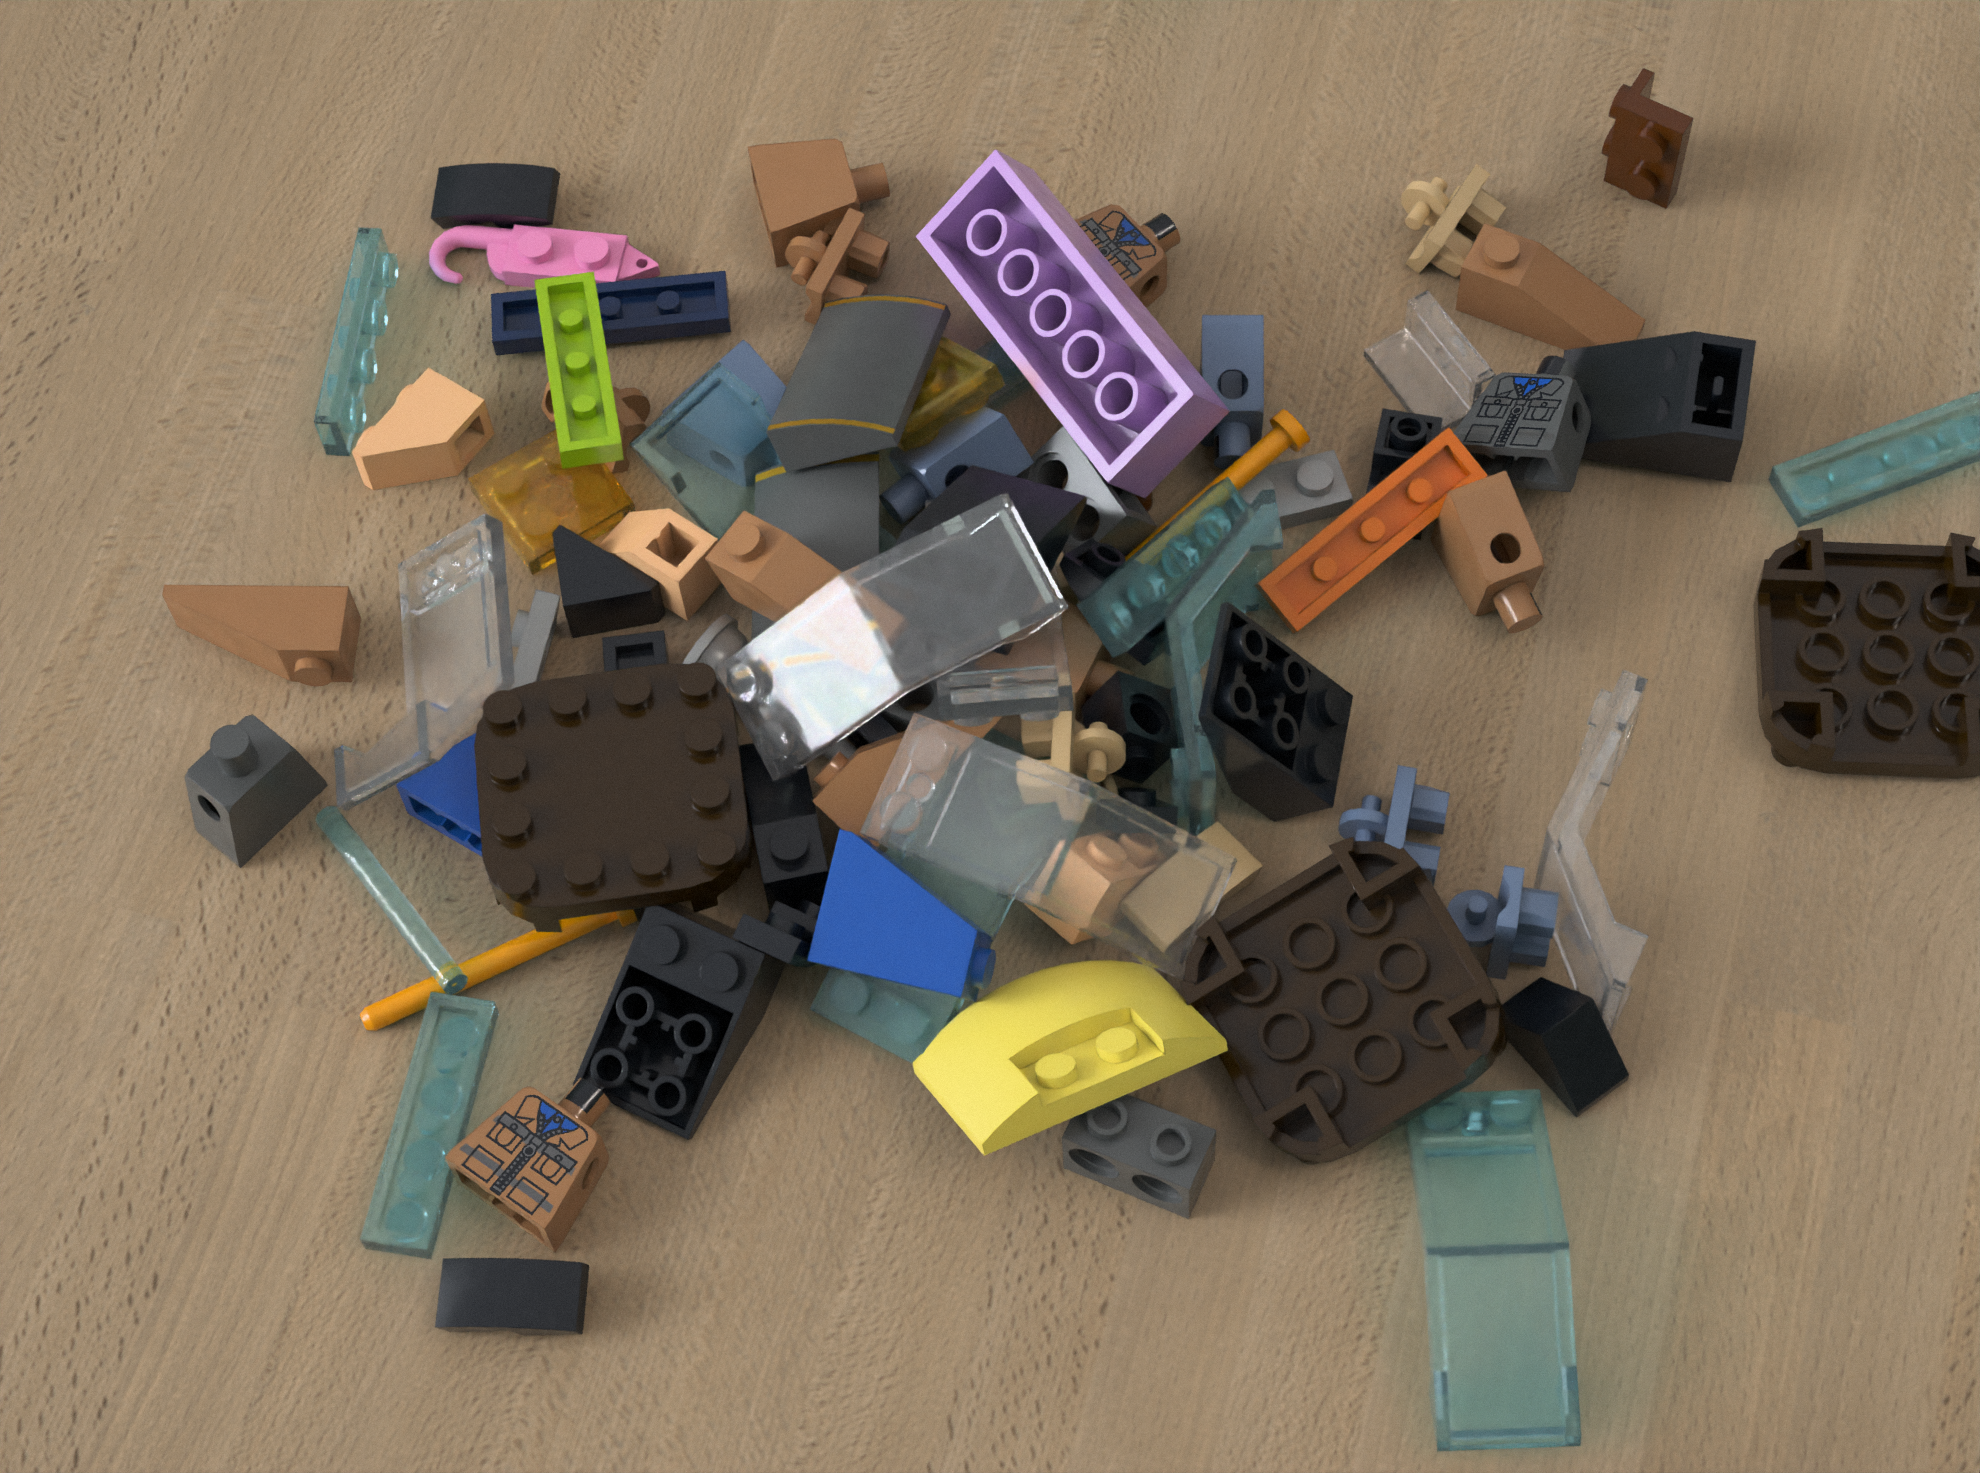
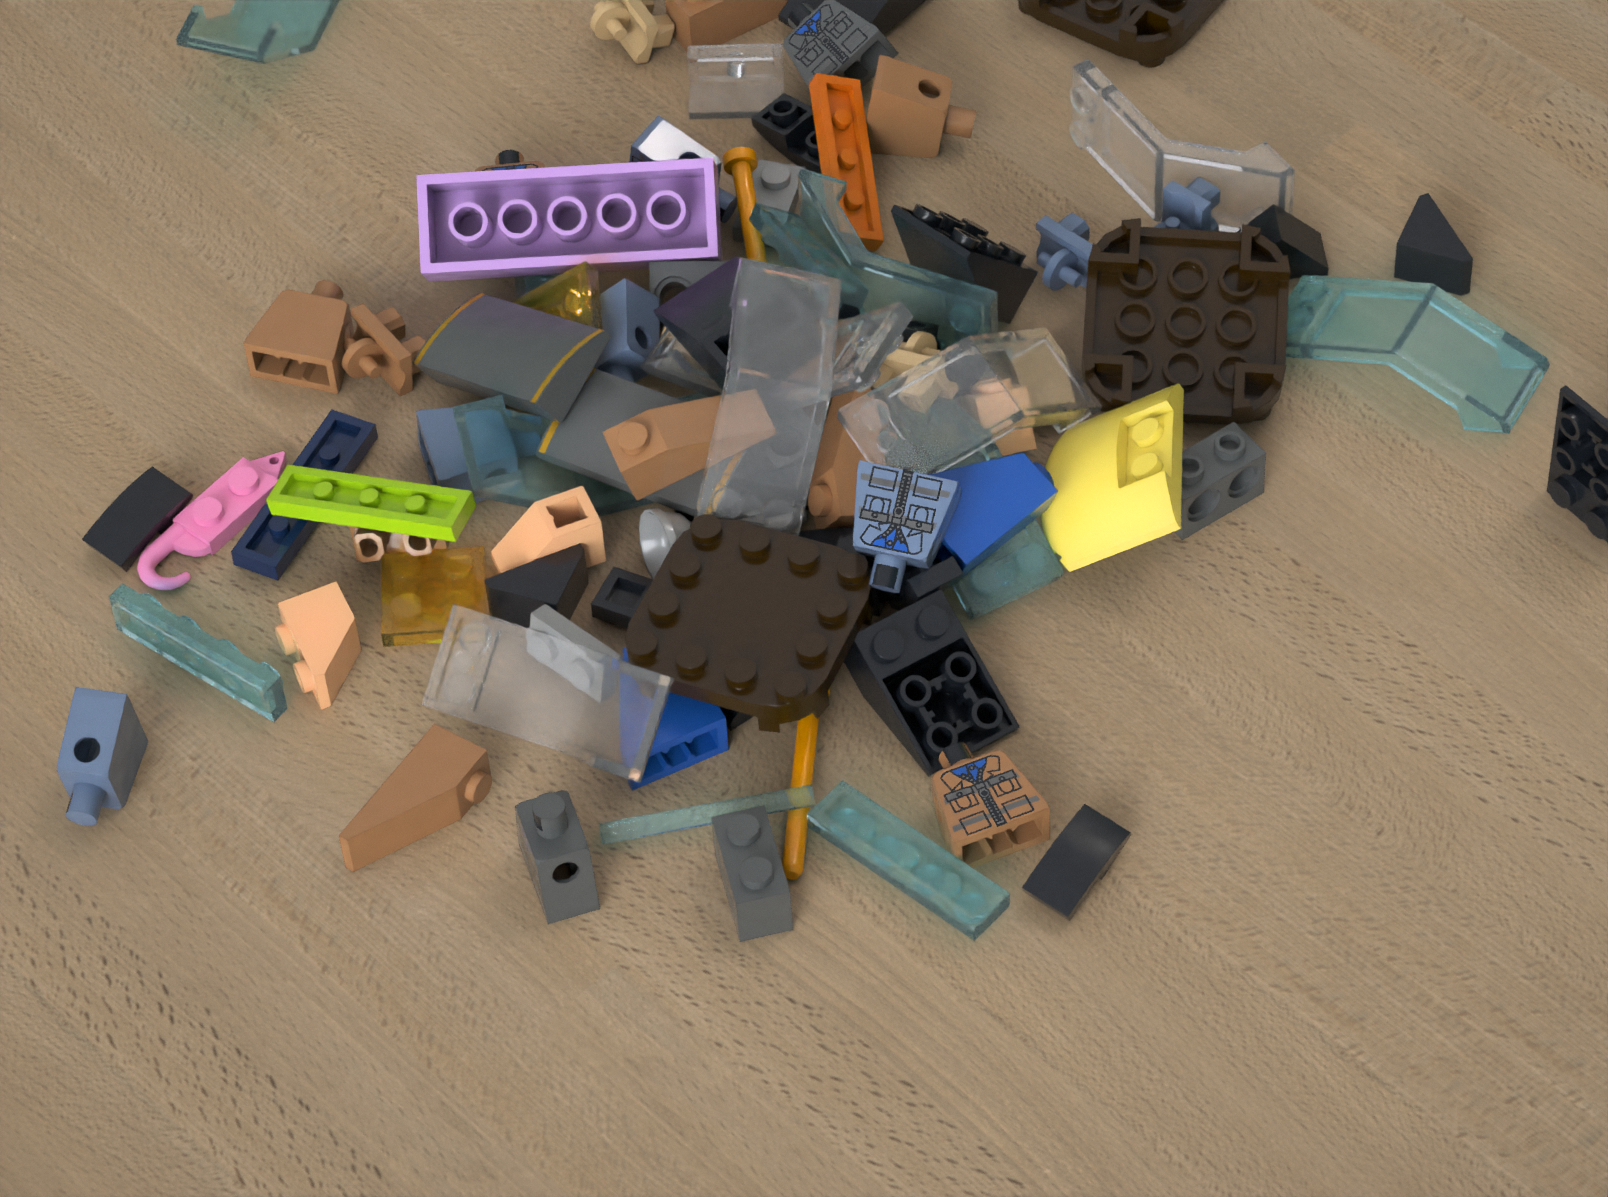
camera: 60 degrees left, 10 degrees down
none -> sand blue torso [57,687,148,826]
none -> dark grey brick [711,805,793,942]
none -> sand blue torso [853,460,962,593]
none -> black slope [1394,193,1473,296]

